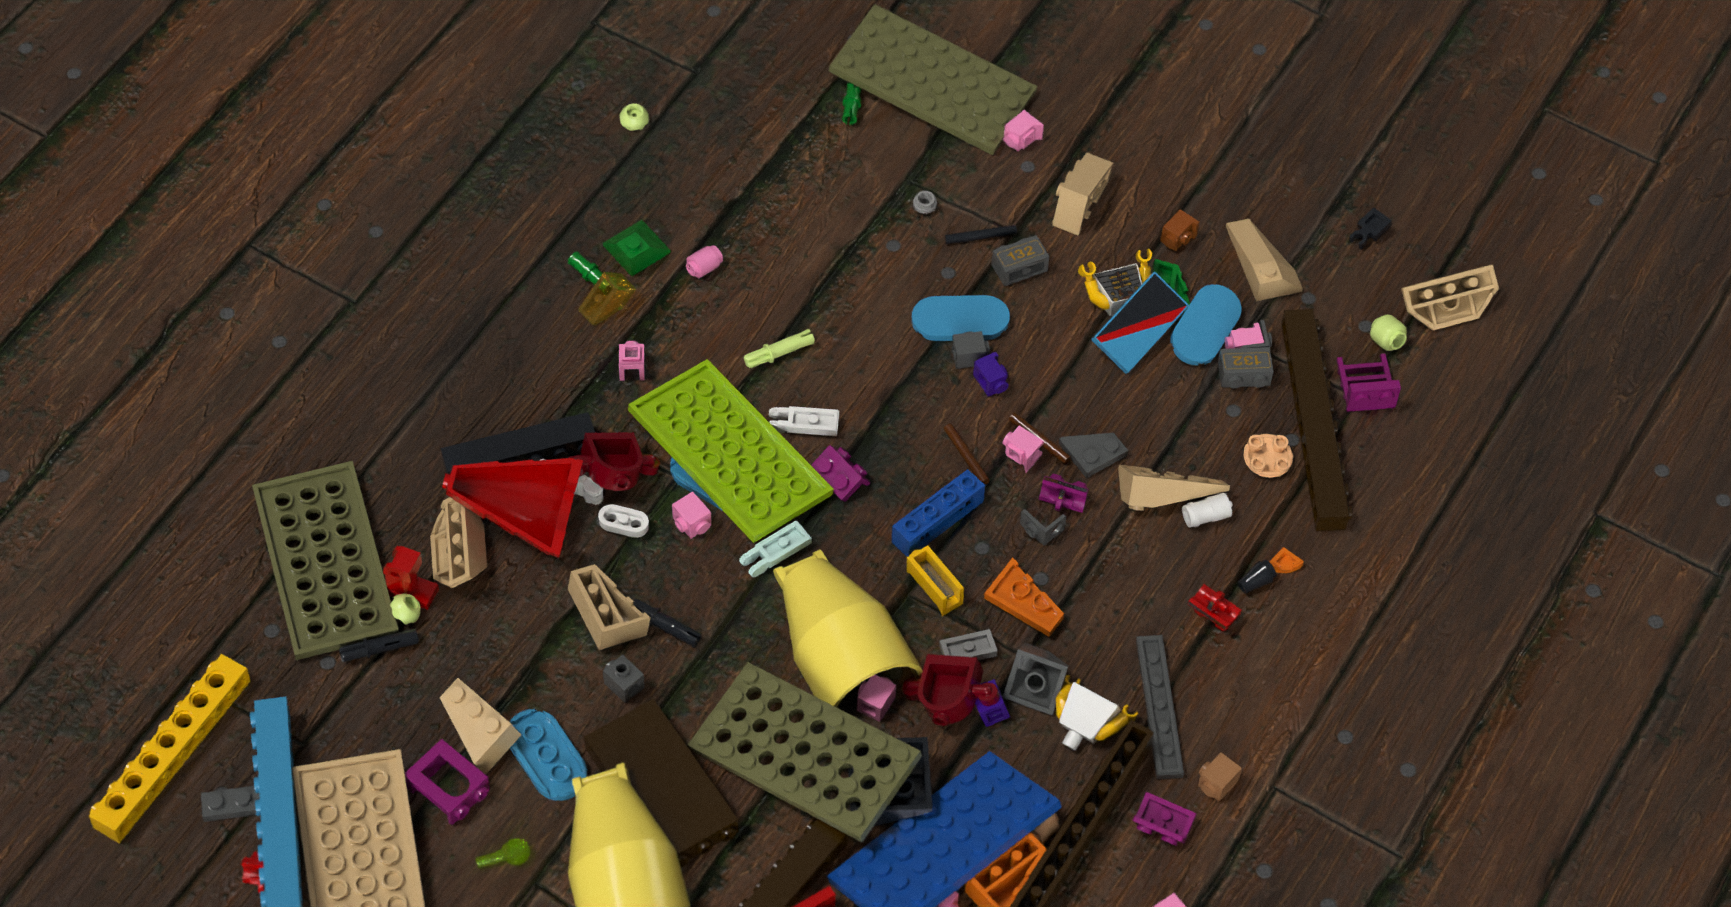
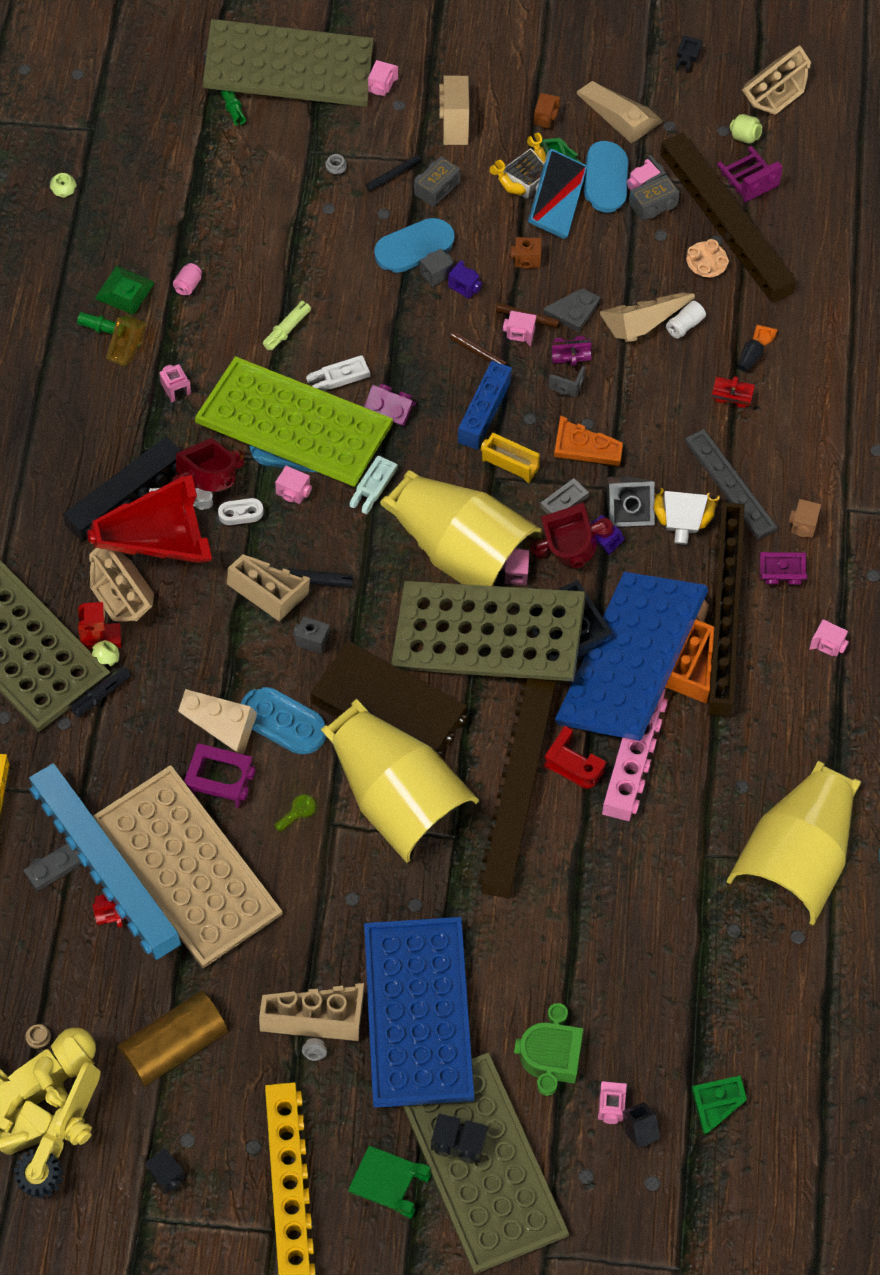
camera: 25 degrees left, 5 degrees up
none -> dark orange brick [511,237,541,268]

